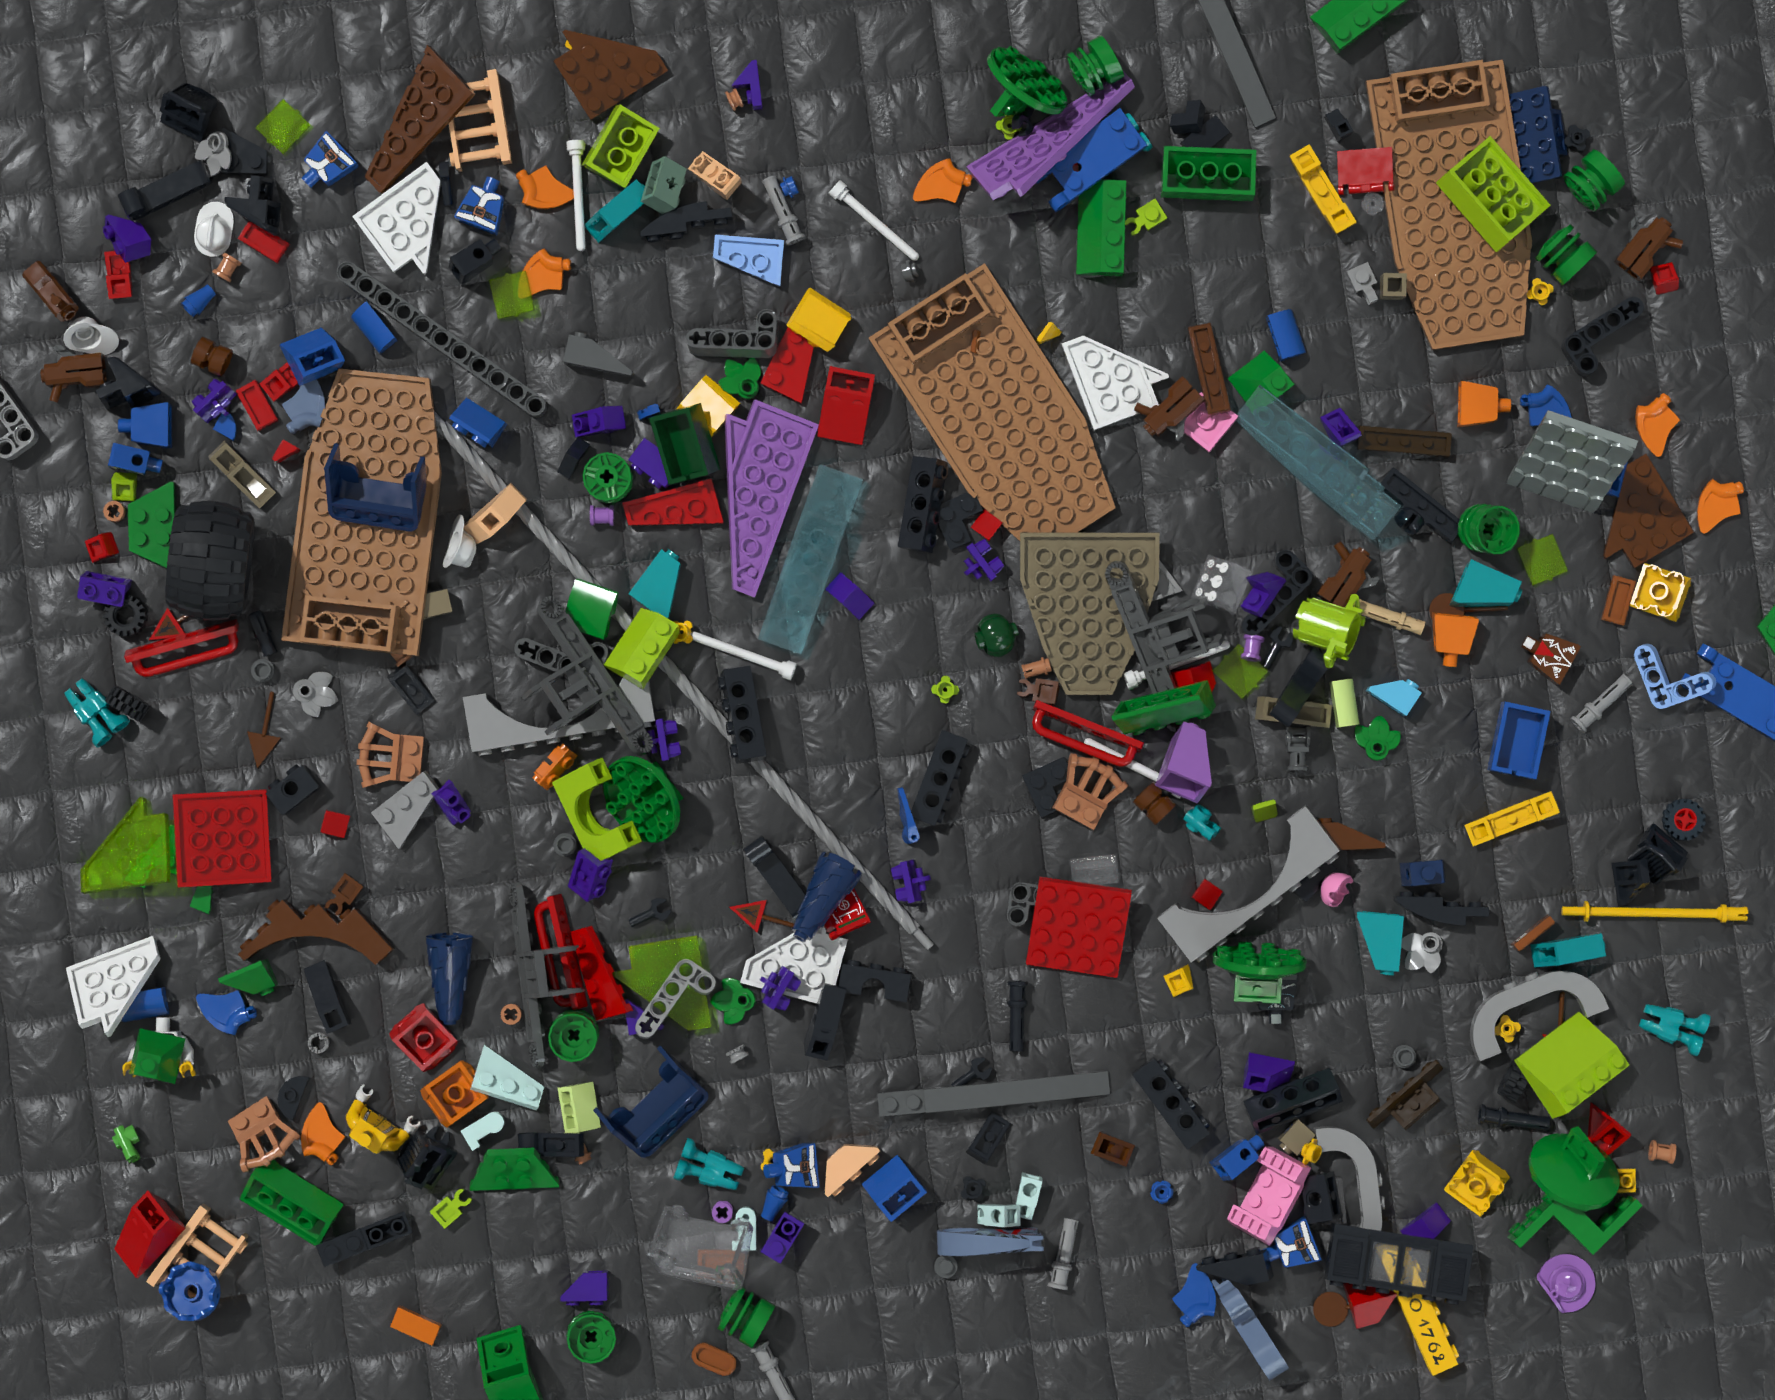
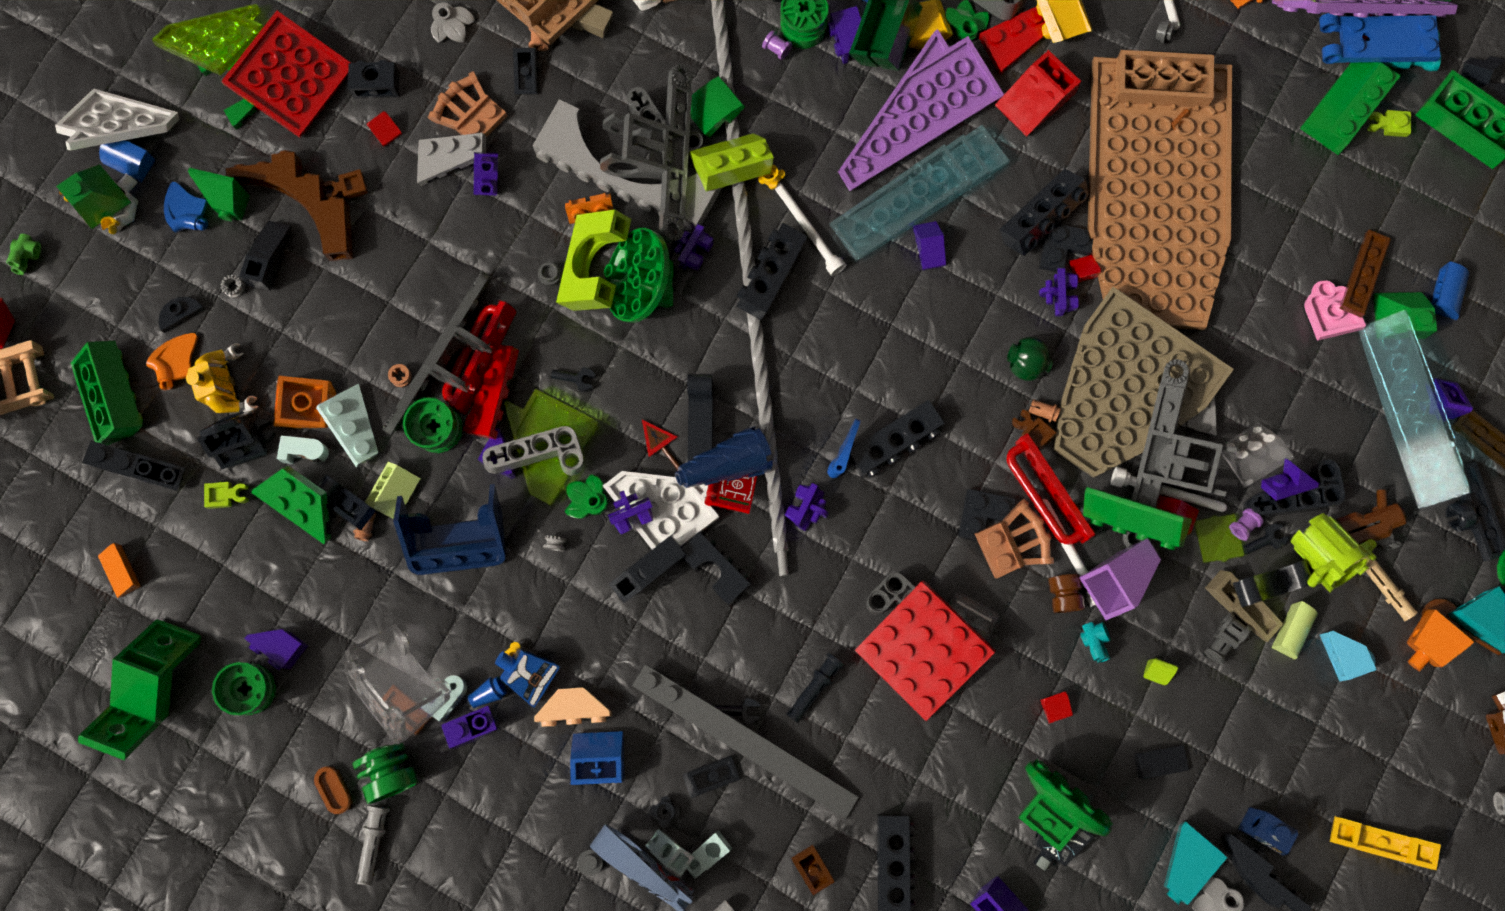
camera: 40 degrees right, 10 degrees down
nougat plate [228,1096,300,1172] -> none
reddish brown piece [247,691,281,768] -> none
red slope [389,1003,458,1072] -> none
dark blue cone [426,933,473,1025] -> none
dark purple bracket [568,848,613,902] -> none
red wing [622,479,724,526] -> none
teal slope [629,549,681,619] -> none
teal piece [673,1138,744,1190] -> none
medium lavender bush [712,1201,733,1223] -> none
lime plate [931,676,959,704] -> none
yellow slope [1036,321,1062,345] -> none
white wing [1061,336,1169,430] -> none
reddish brown piece [1134,376,1204,442] -> none
light grey arch [1157,805,1340,963] -> none
yellow slope [1163,965,1193,997] -> none
reddish brown slope [1318,818,1386,850] -> none
bright pink hair [1321,872,1353,907] -> none
green plate [1354,716,1401,761] -> none
blue piece [1487,702,1551,780] -> none

